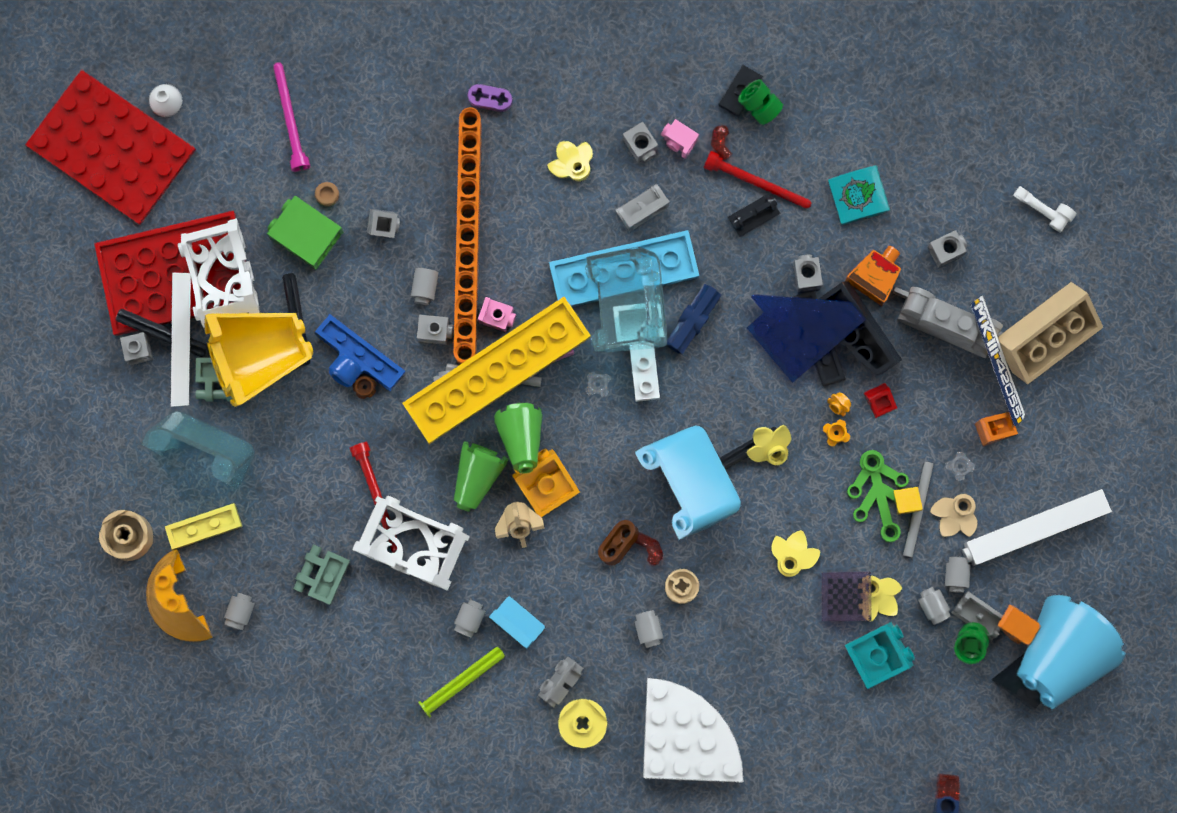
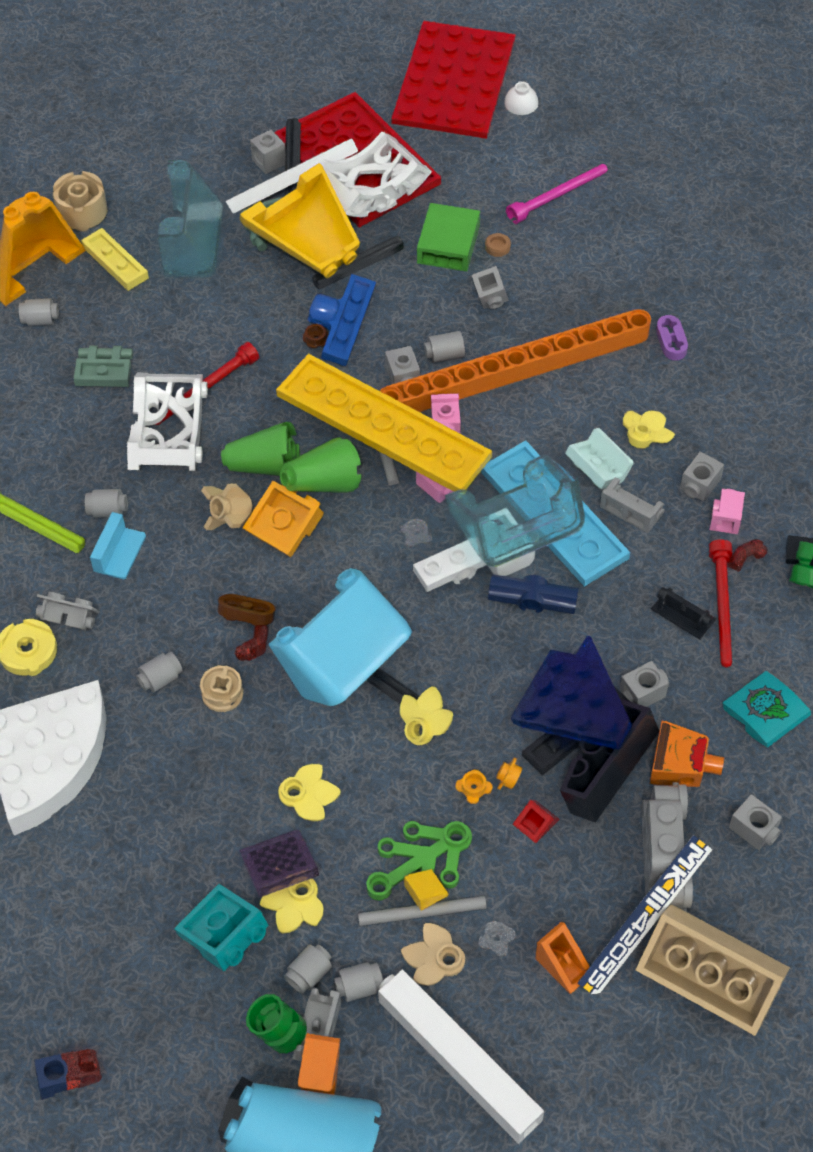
camera: 65 degrees right, 25 degrees down
none -> light aqua bracket [565,428,634,489]

